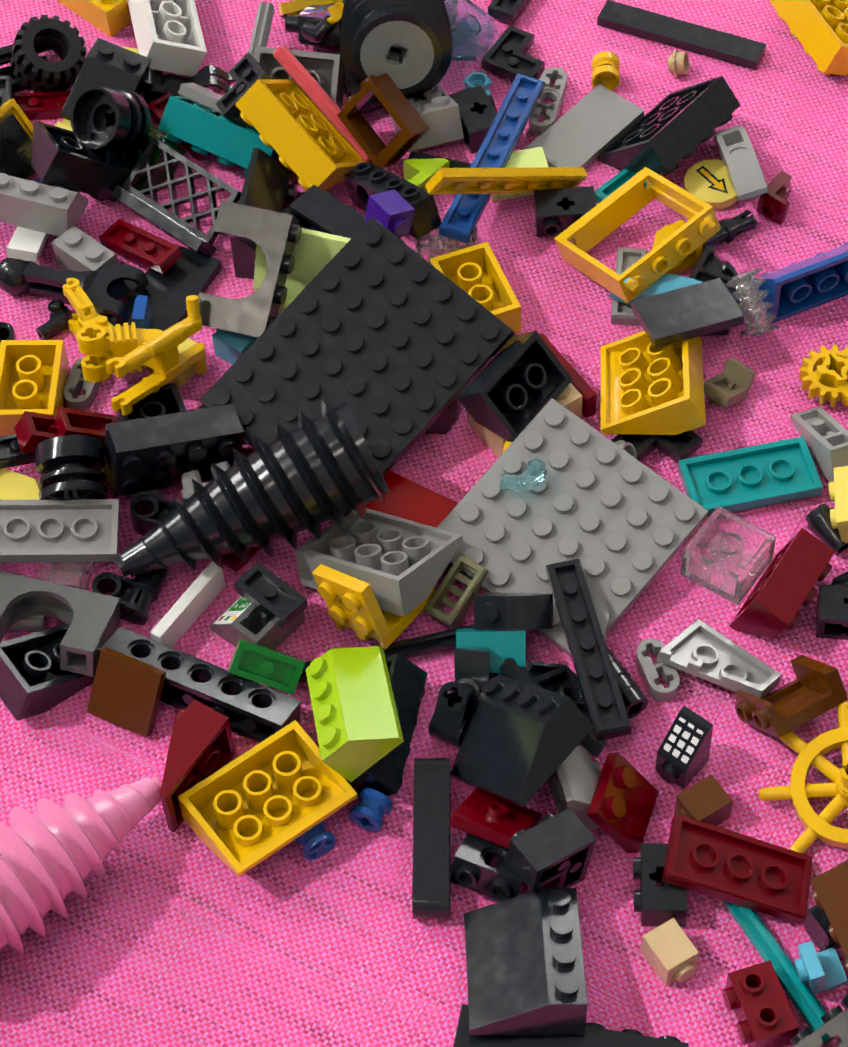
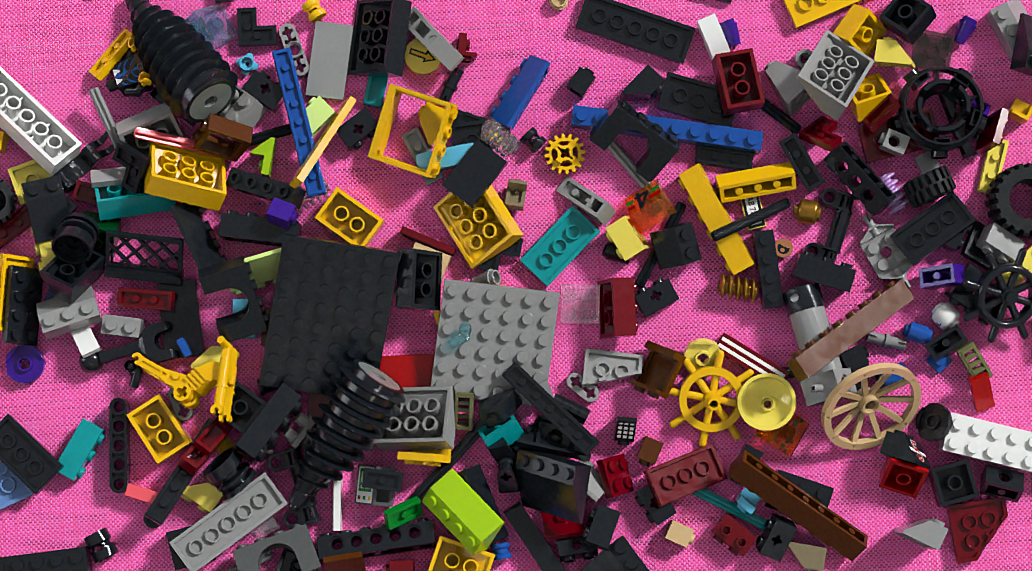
camera: 40 degrees left, 30 degrees up
none -> black wheel [520,127,547,154]

